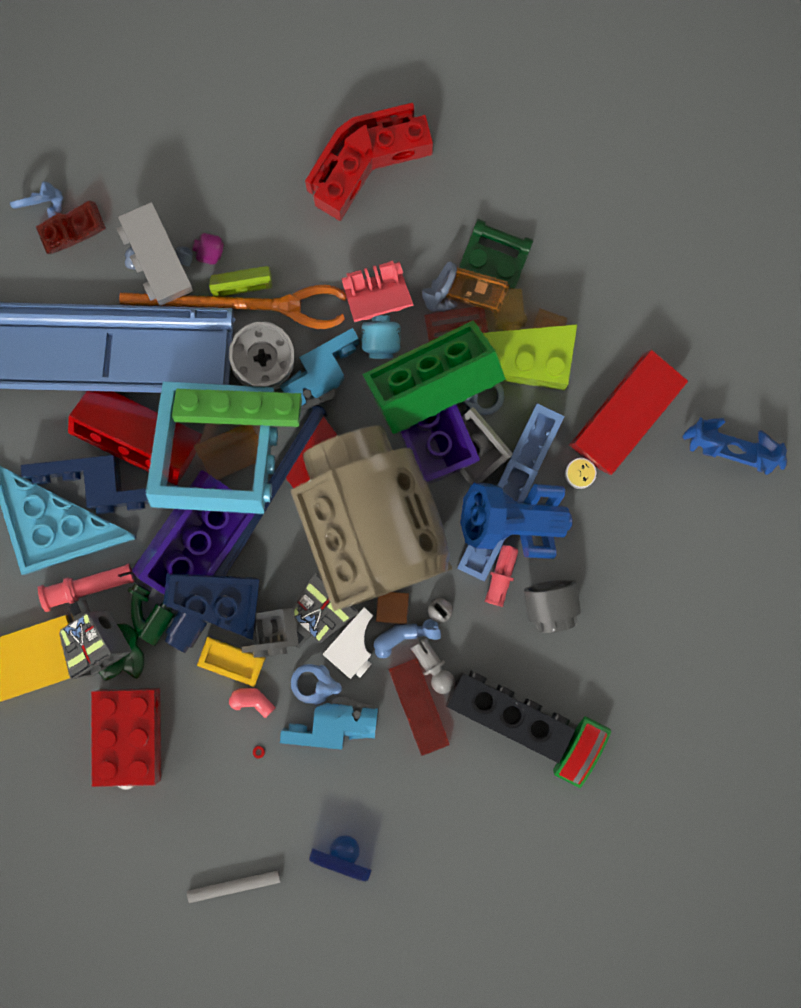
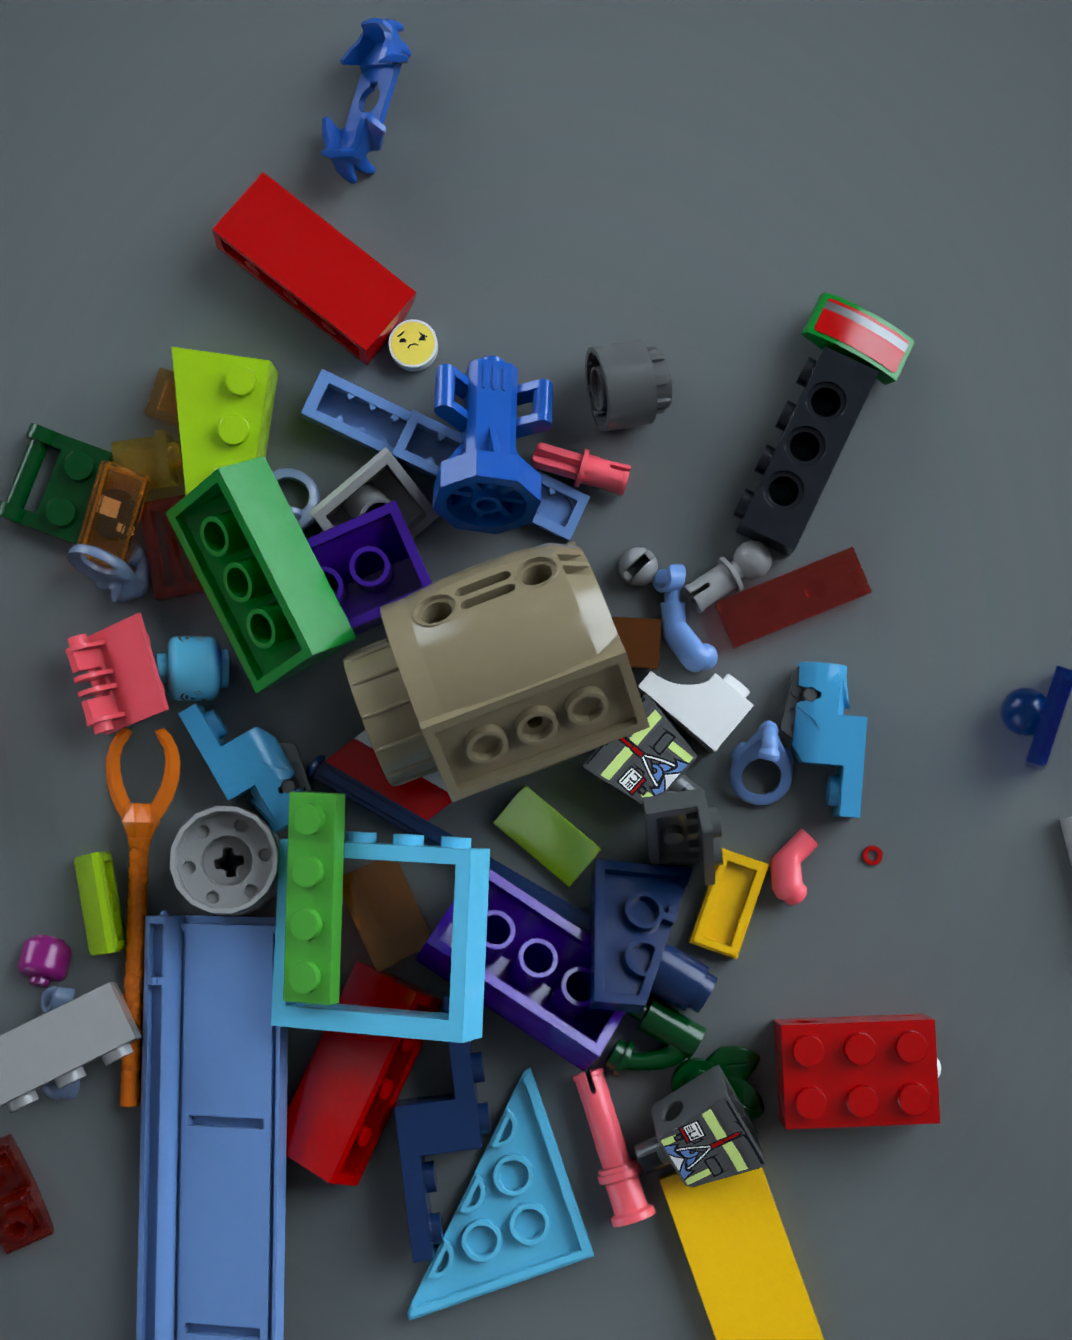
camera: 85 degrees left, 0 degrees up
none -> lime slope [493,785,602,887]

